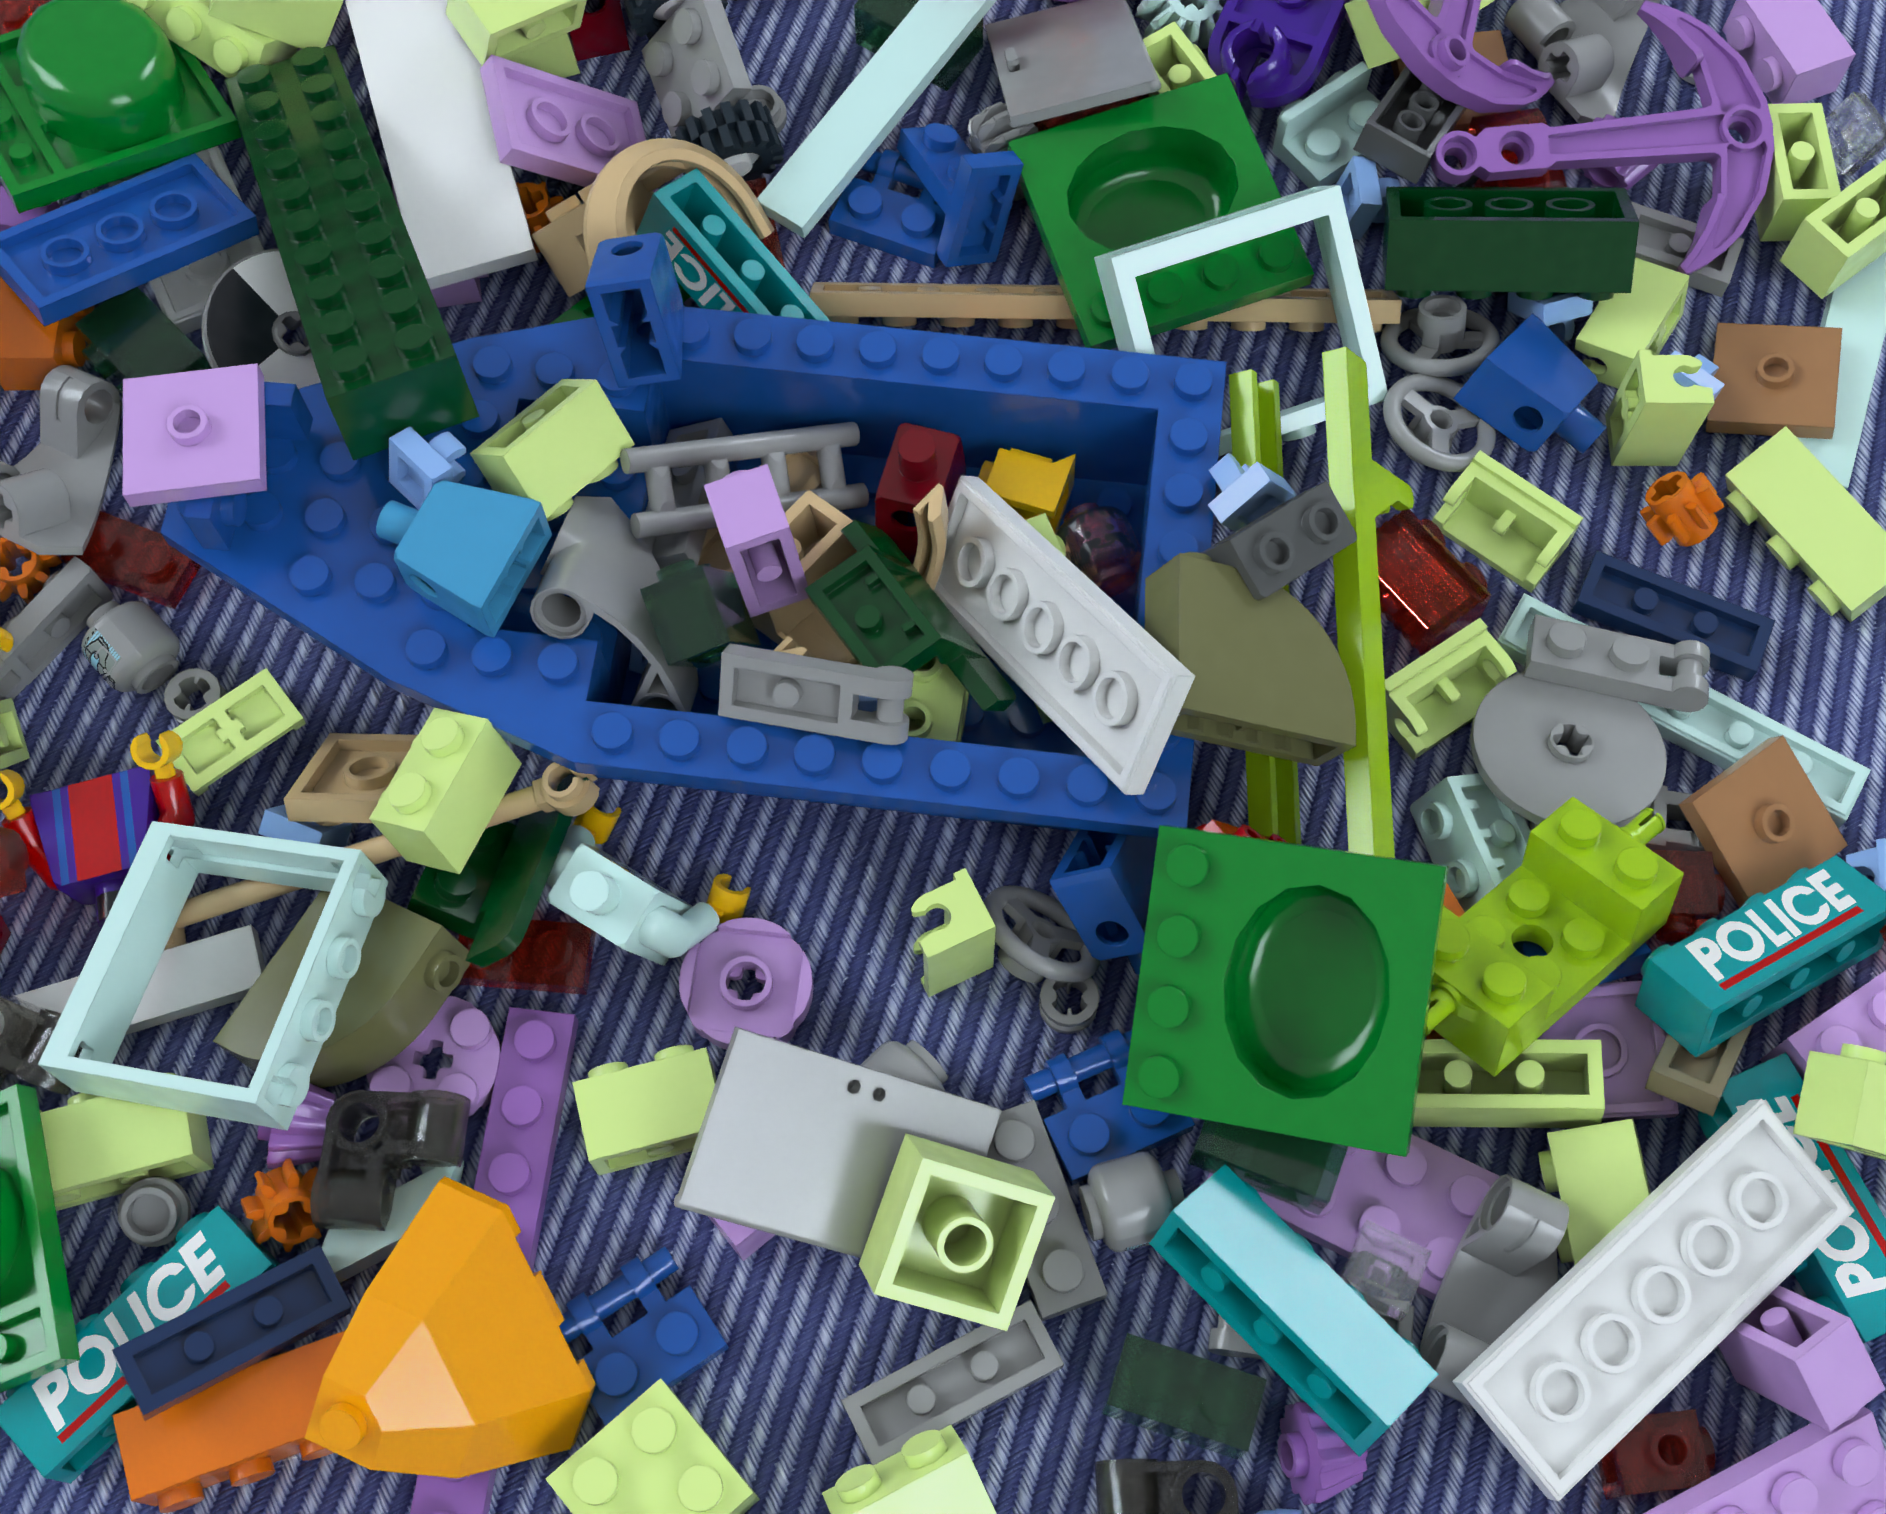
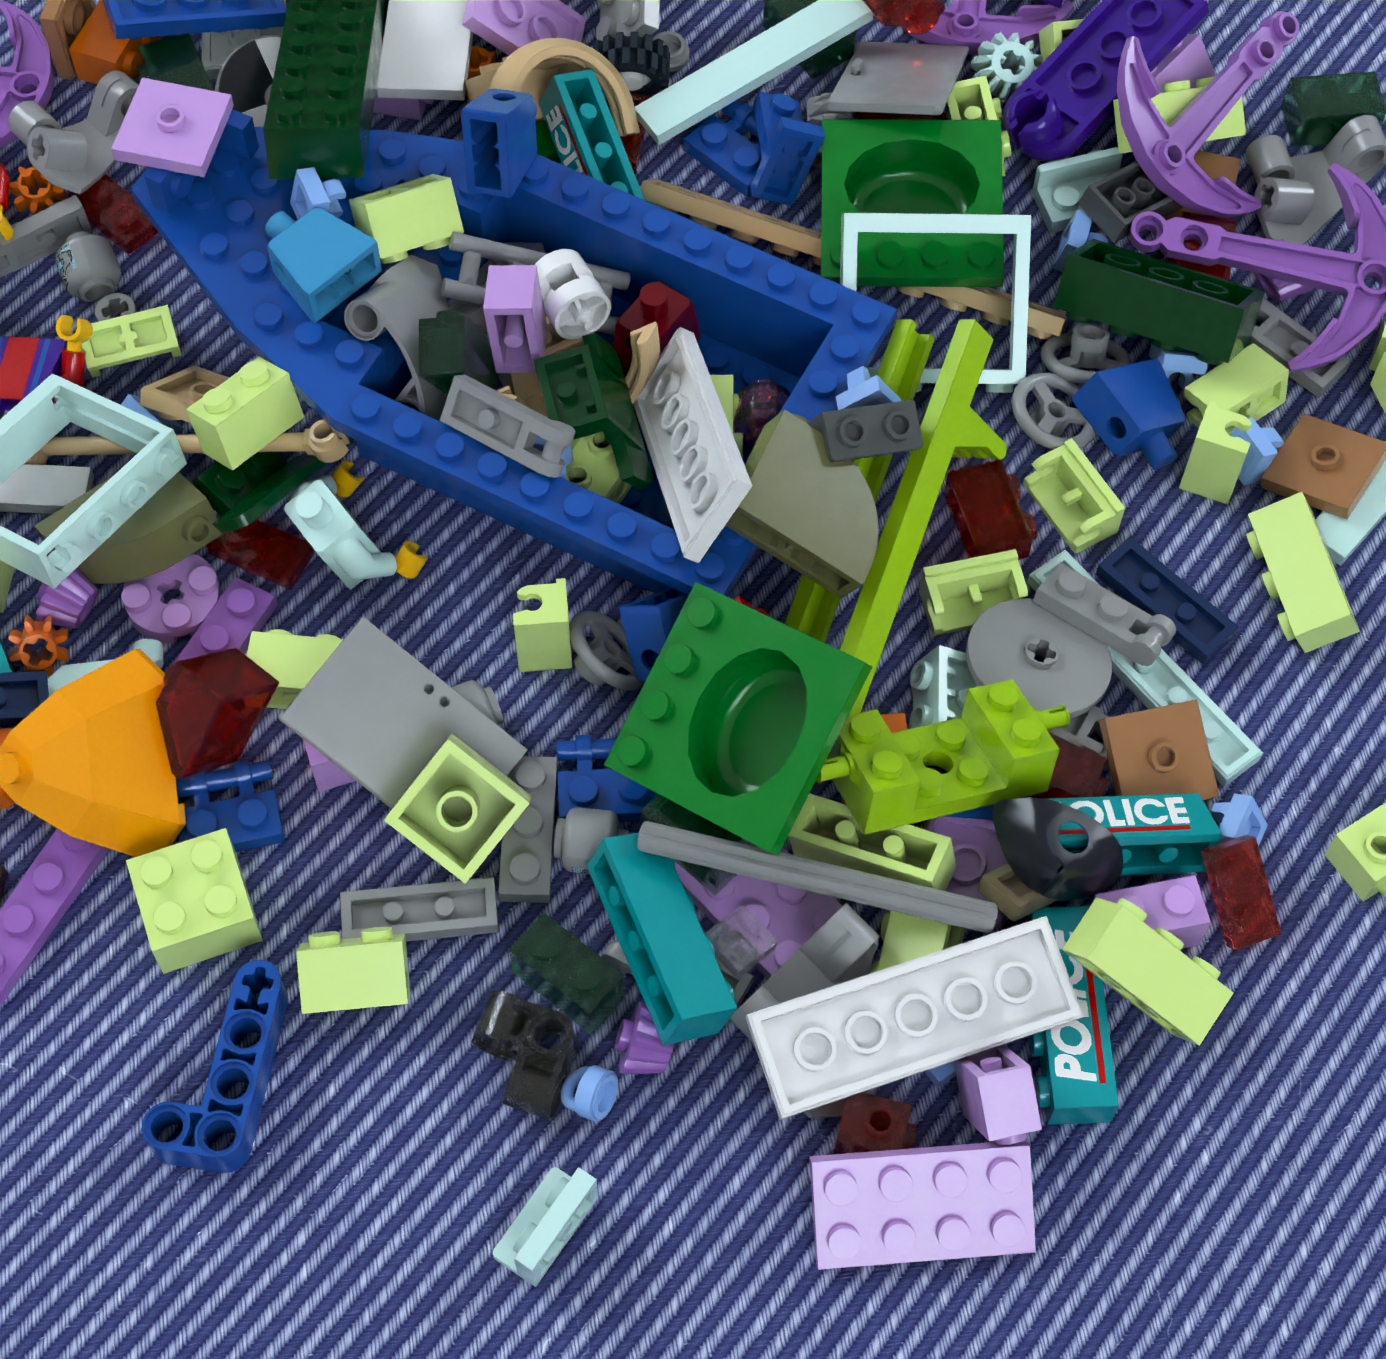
camera: 20 degrees right, 5 degrees down
clear smoke piece [310,1090,471,1231] -> none
lavender plate [679,917,814,1050] -> none
yellow window [978,448,1076,534] -> none
light grey bush [1039,977,1100,1034] -> none
orange gear [1640,471,1724,547] -> none
none -> clear red slope [156,648,279,779]
none -> white wheel [535,249,611,339]
none -> light grey axle [637,821,998,933]
none -> black piece [993,797,1123,901]

